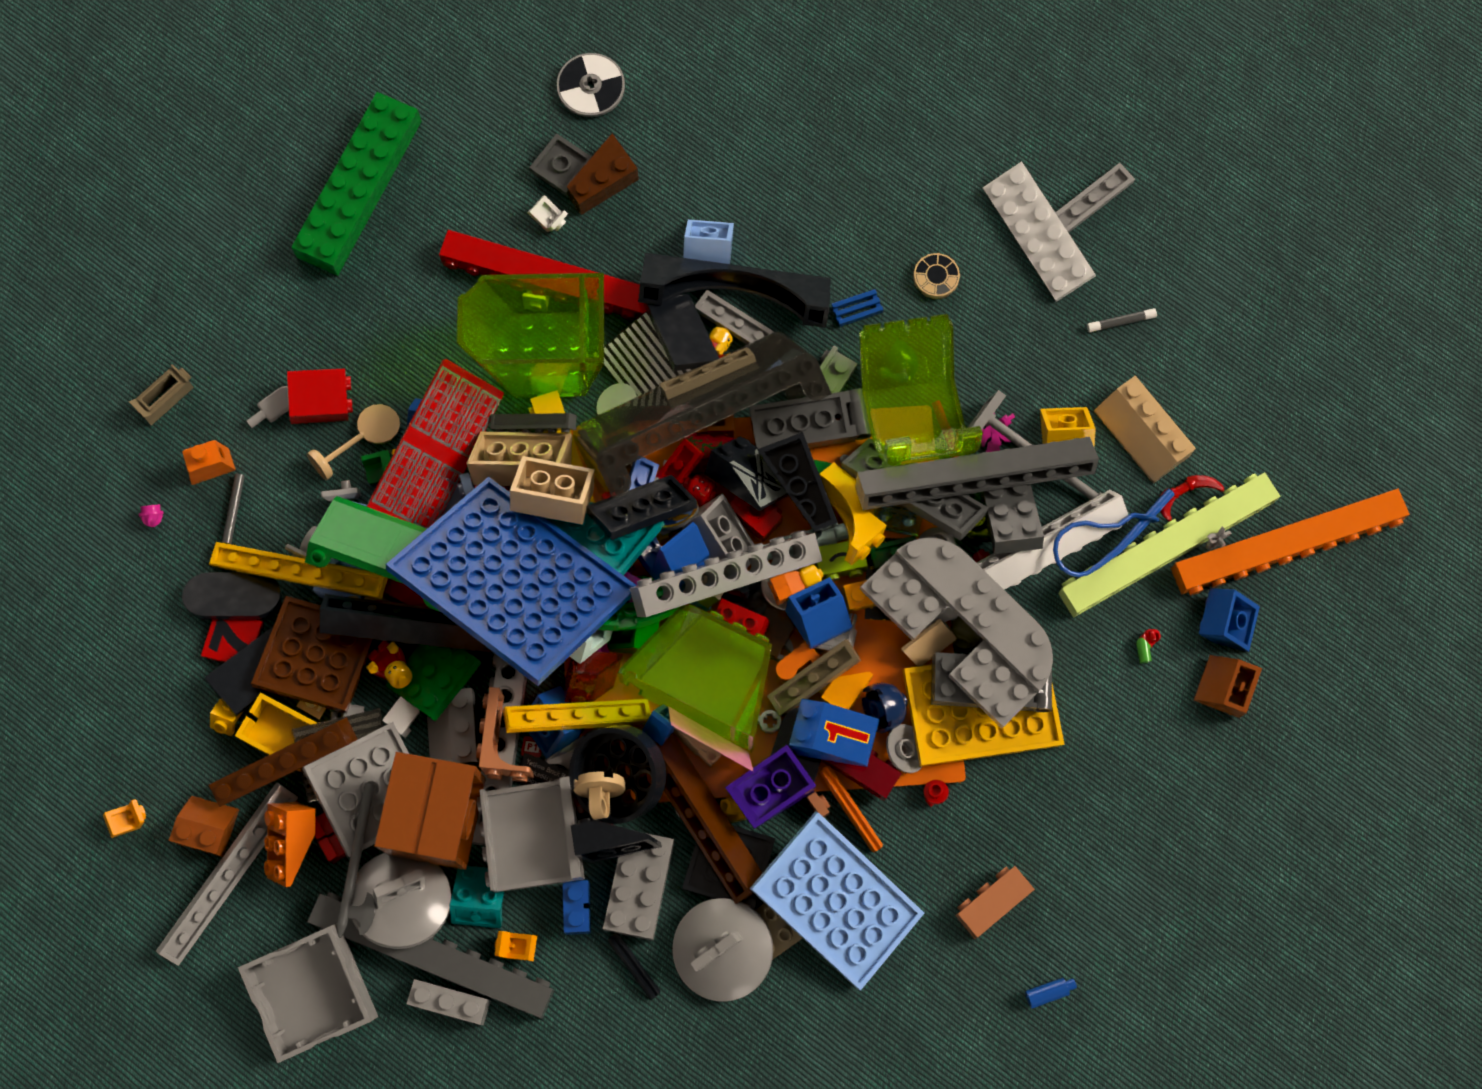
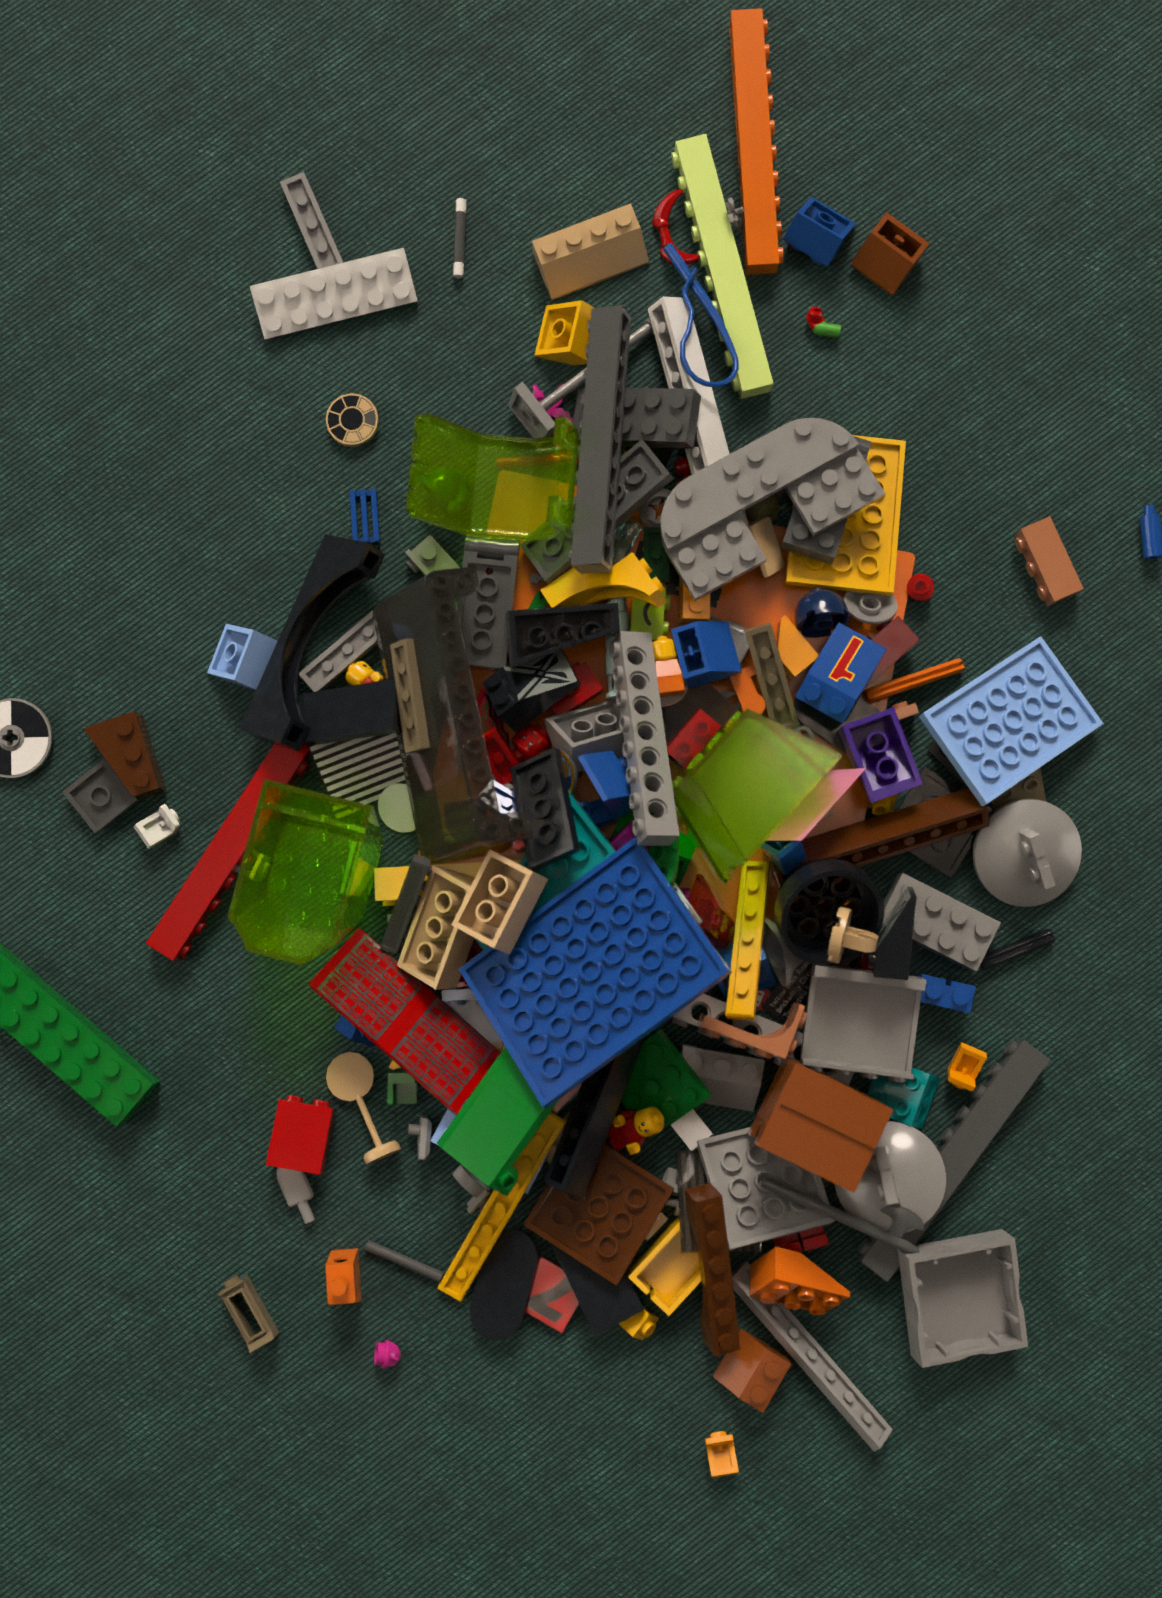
camera: 70 degrees left, 10 degrees up
light grey brick [407,979,491,1026] -> none

